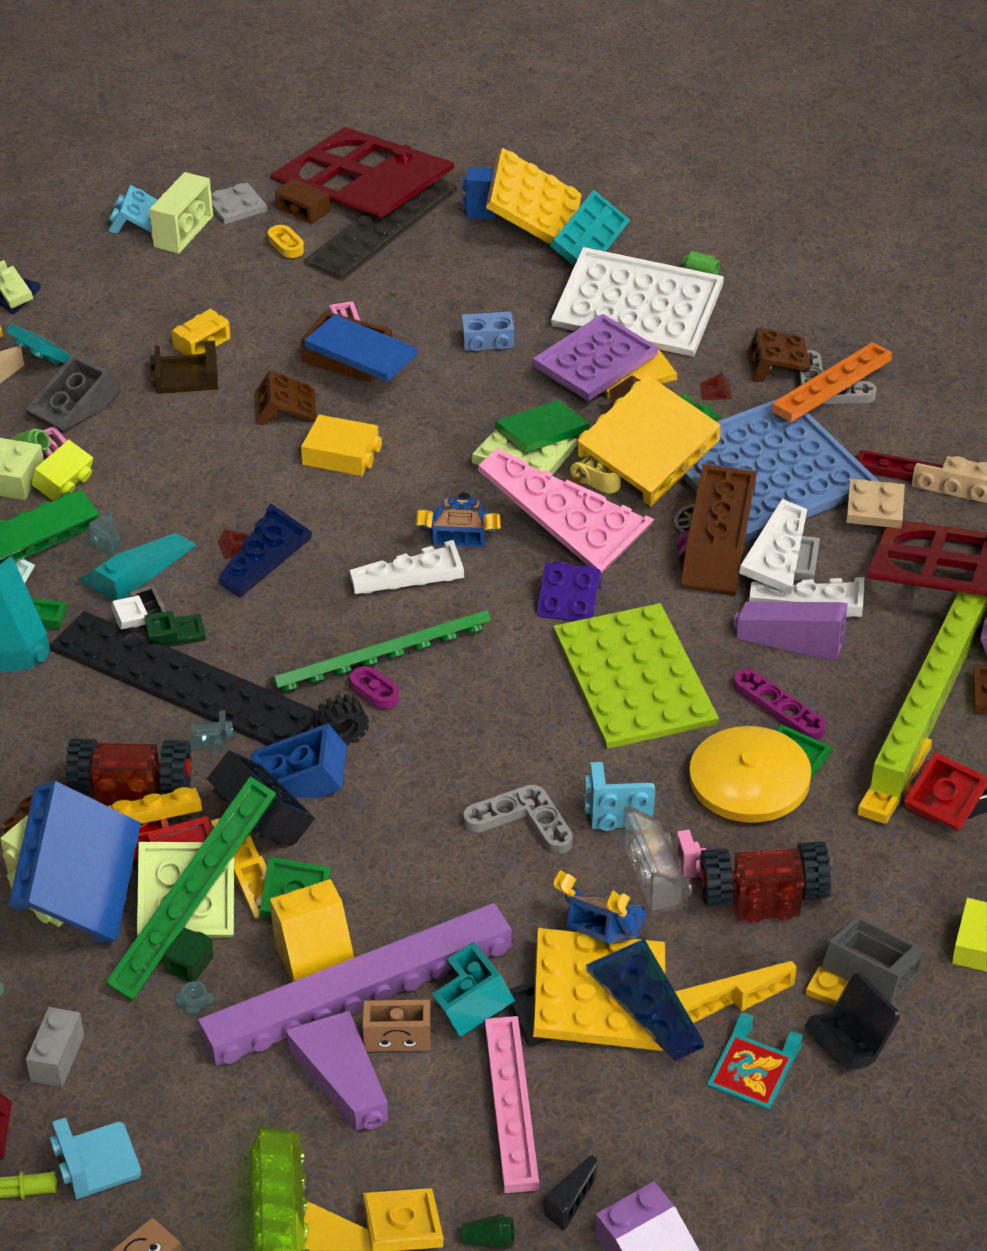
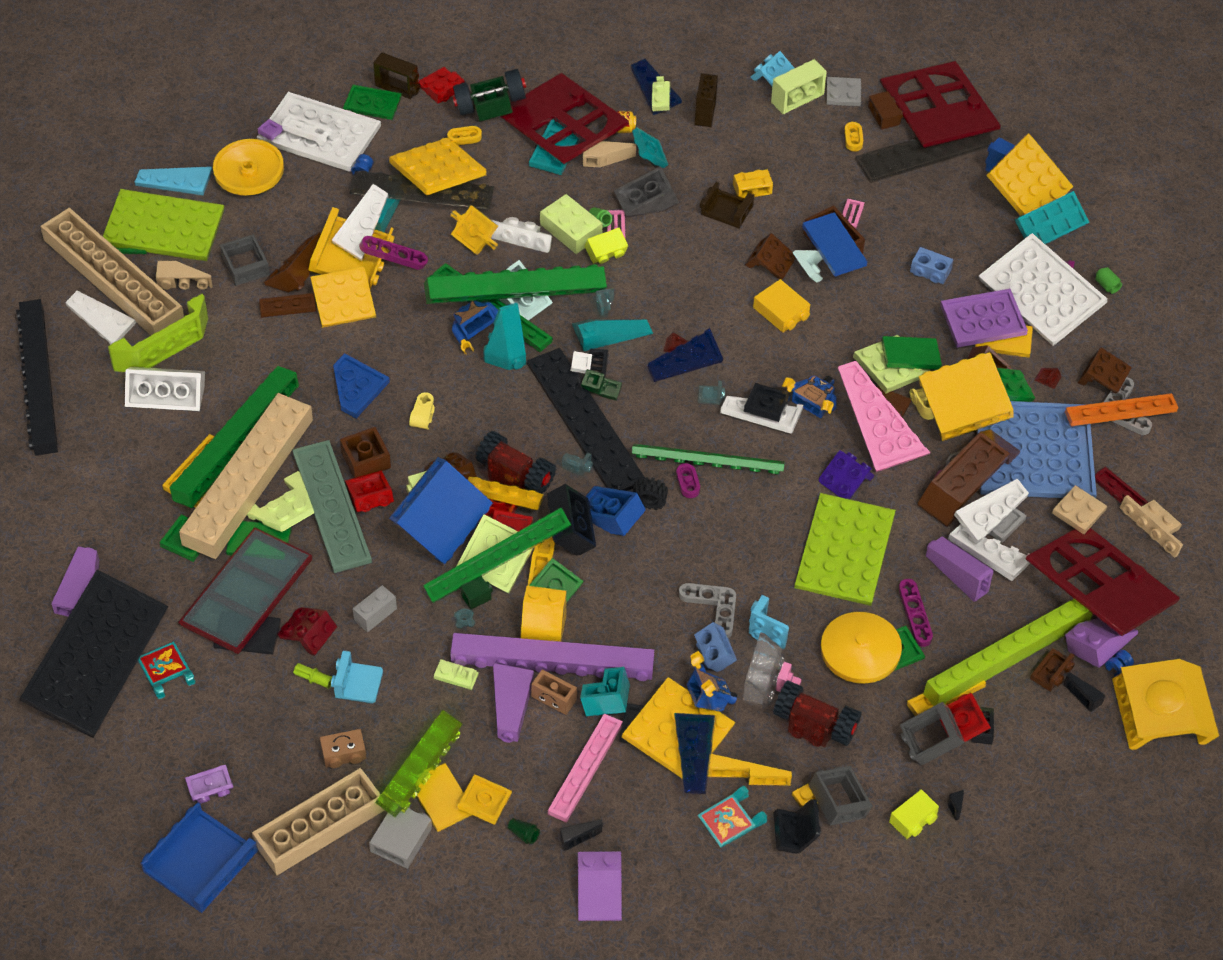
camera: 30 degrees right, 10 degrees up
none -> yellowish green plate [434,660,479,690]
none -> medium blue brick [694,622,737,672]
none -> dark brown window [695,73,718,128]
none -> clear light blue bracket [698,380,725,405]
none -> black plate [743,383,791,422]
none -> light aqua slope [792,250,823,282]
none -> dark grey window [900,702,965,765]

